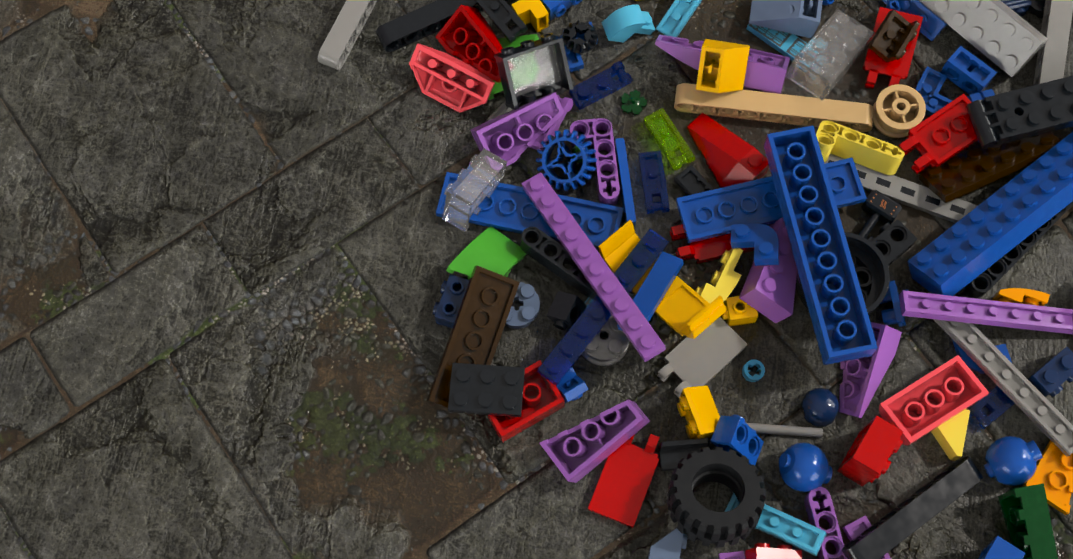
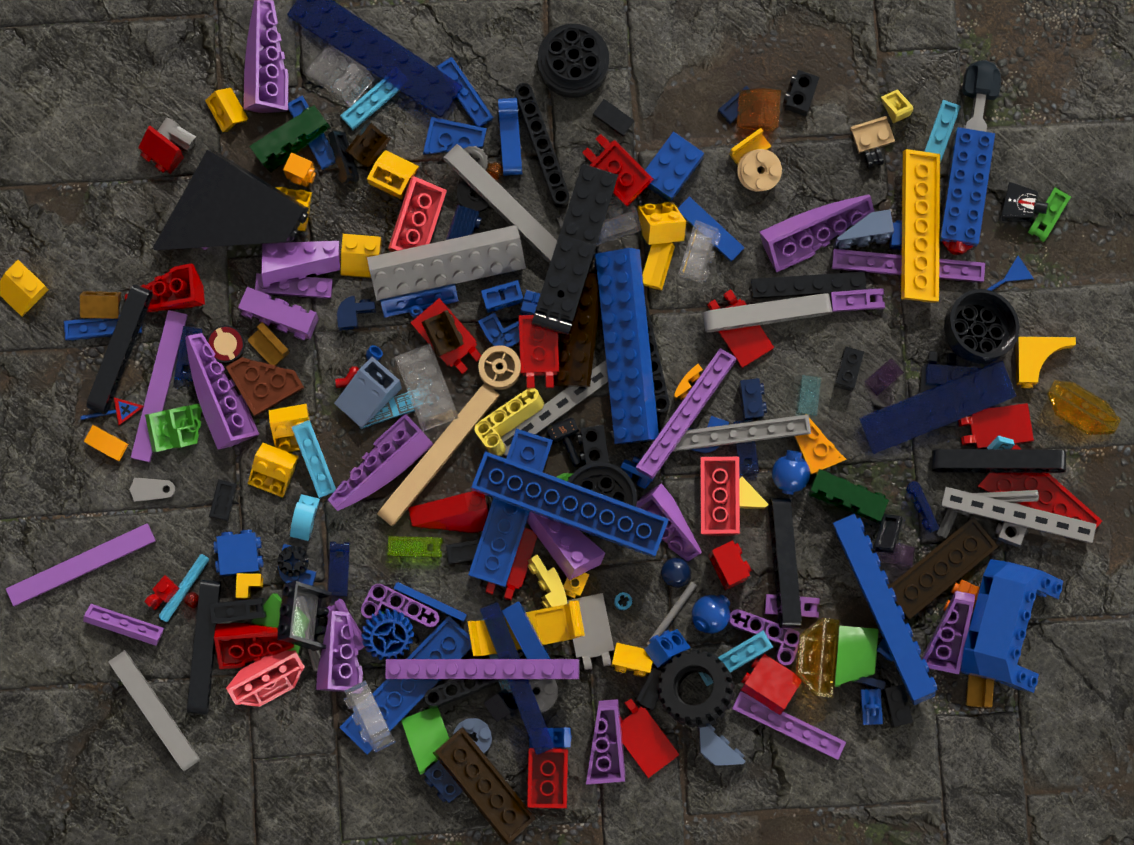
camera: 65 degrees left, 10 degrees up
black plate [448,363,525,417] -> none
dark green plant [621,90,647,116] -> none
clear blue plate [638,151,670,214] -> none
yellow slope [696,39,750,93] -> none
blue plate [731,223,779,266] -> none

